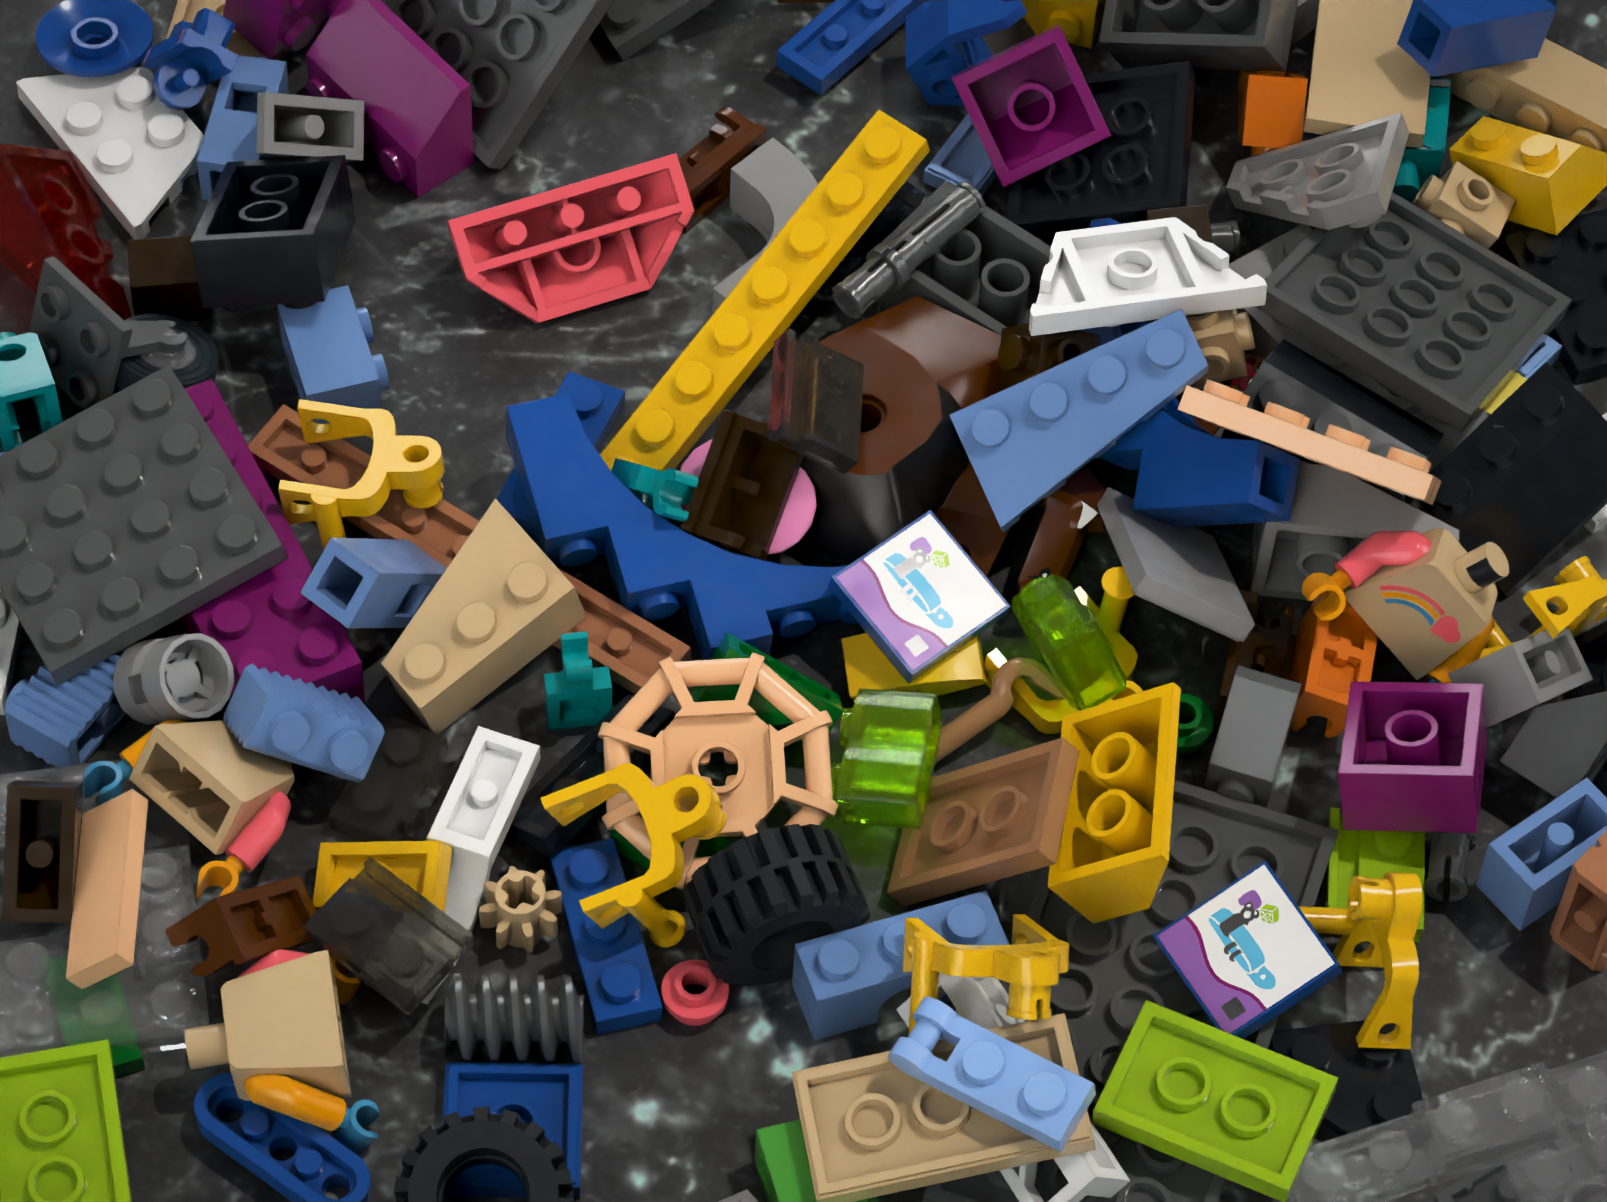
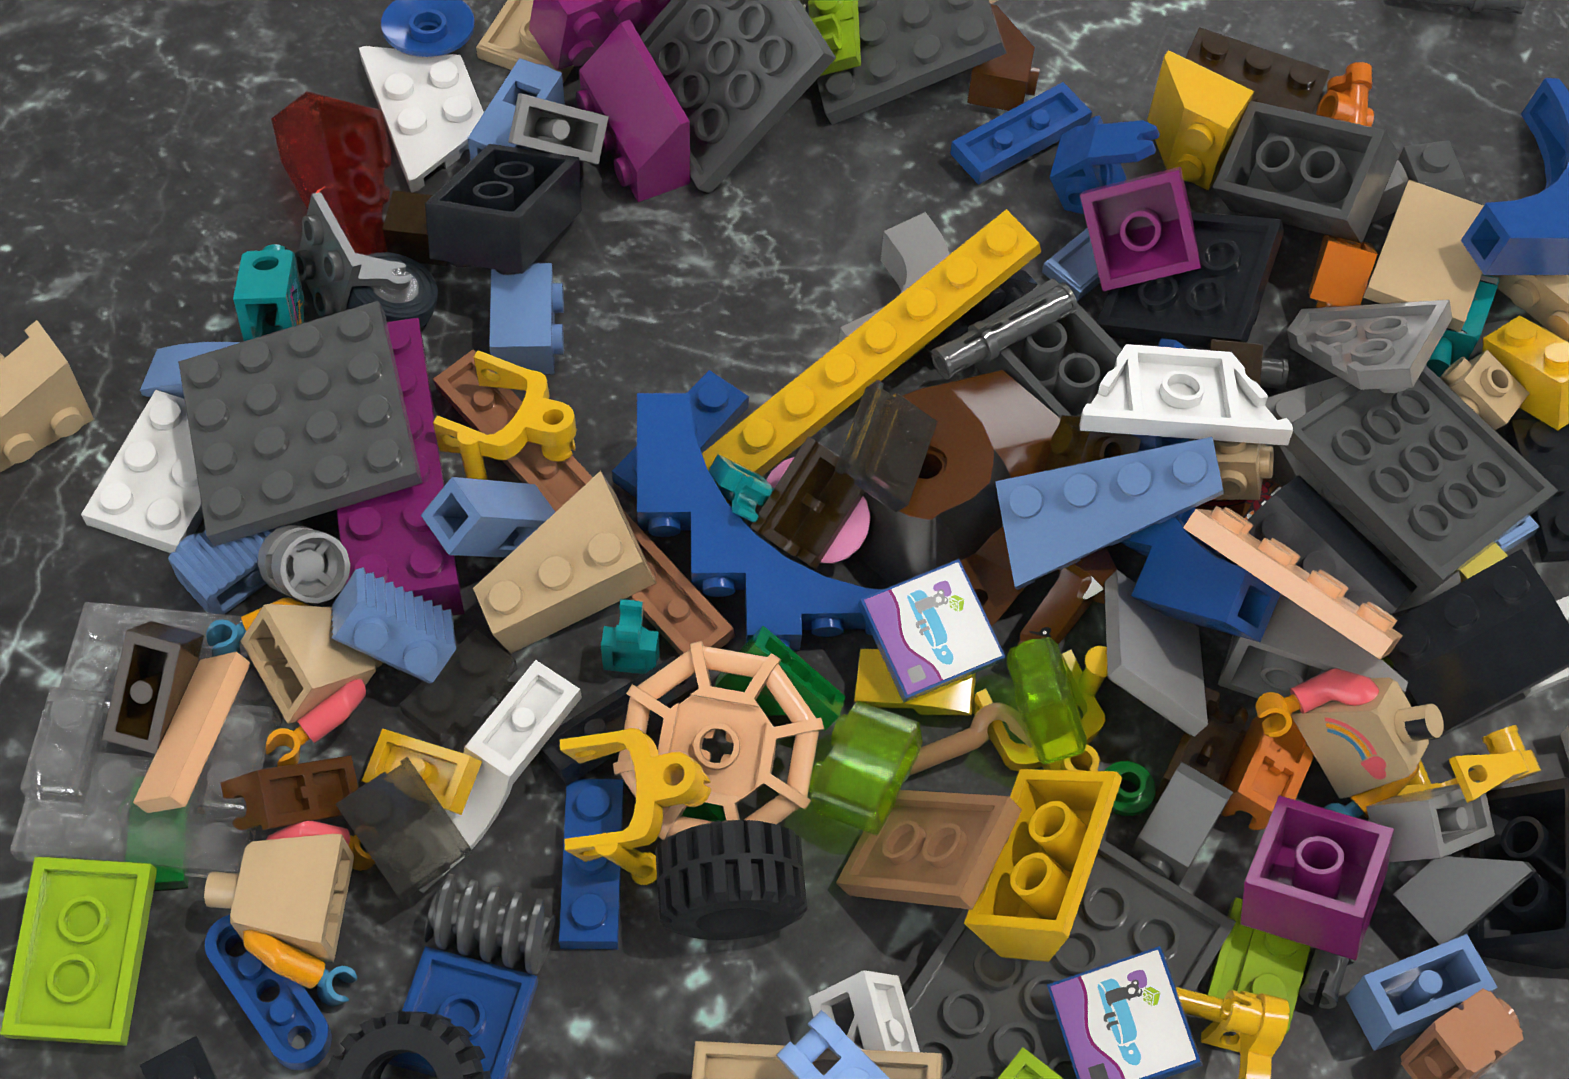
camera: 15 degrees right, 5 degrees up
blue hips [141,8,239,110] -> none
coral wedge [446,153,695,324] -> none
tan gear [479,866,562,953] -> none
coral plate [661,959,729,1026] -> none
reddish brown hinge [678,106,767,234] -> none
medium blue arch [792,890,1009,1041] -> none
yellow piece [903,914,1070,1036] -> none

